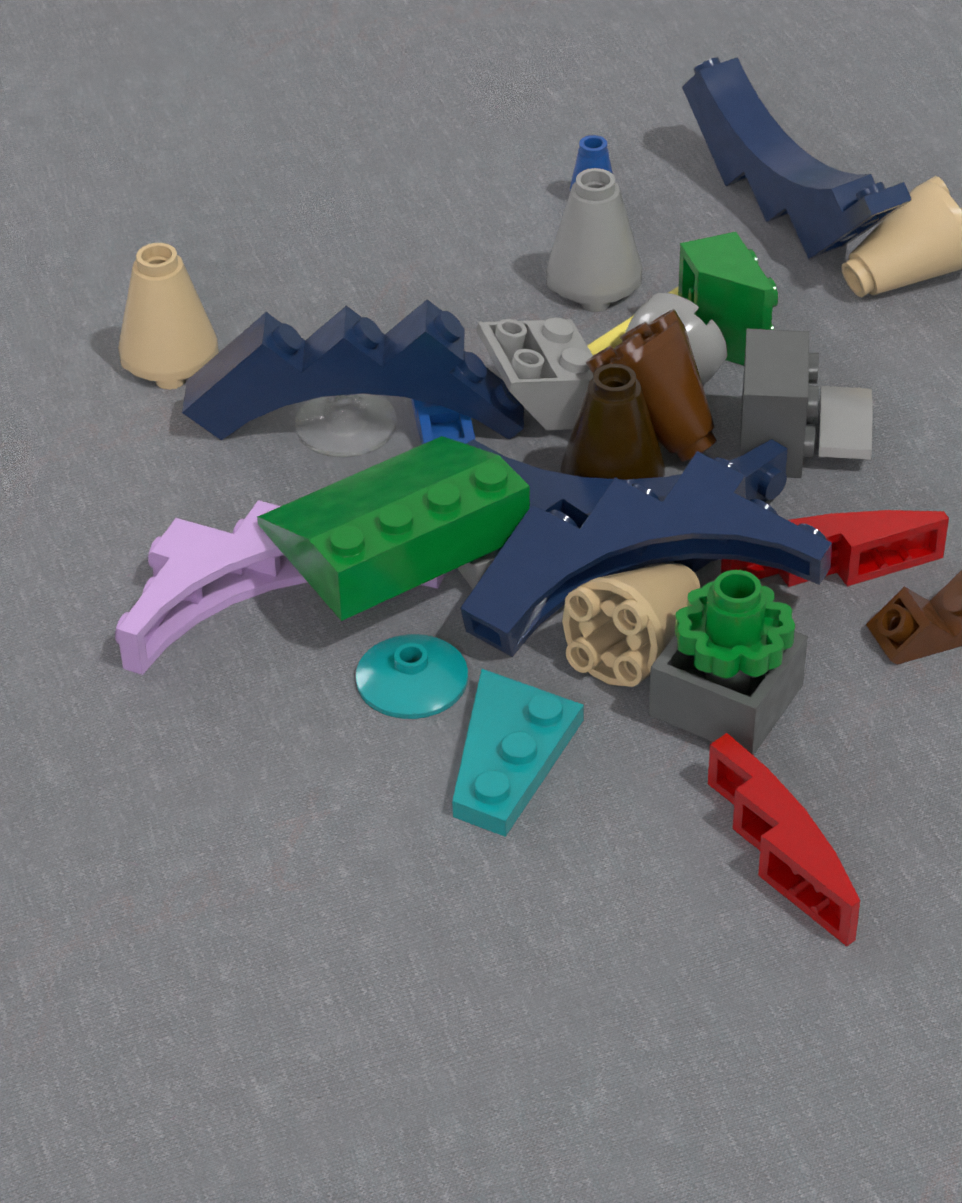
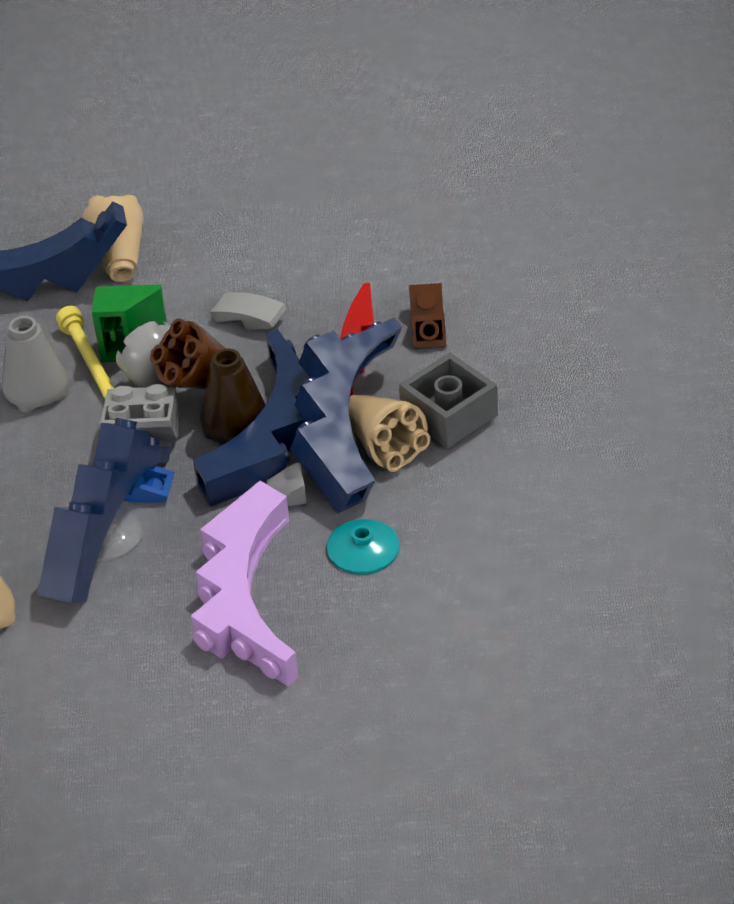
camera: 70 degrees left, 0 degrees up
green slope [257,436,530,621] -> none
teal wing [452,669,584,837] -> none
green plant [675,570,795,678] -> none
red slope [708,733,861,946] -> none
dark grey brick [739,329,819,478] -> none

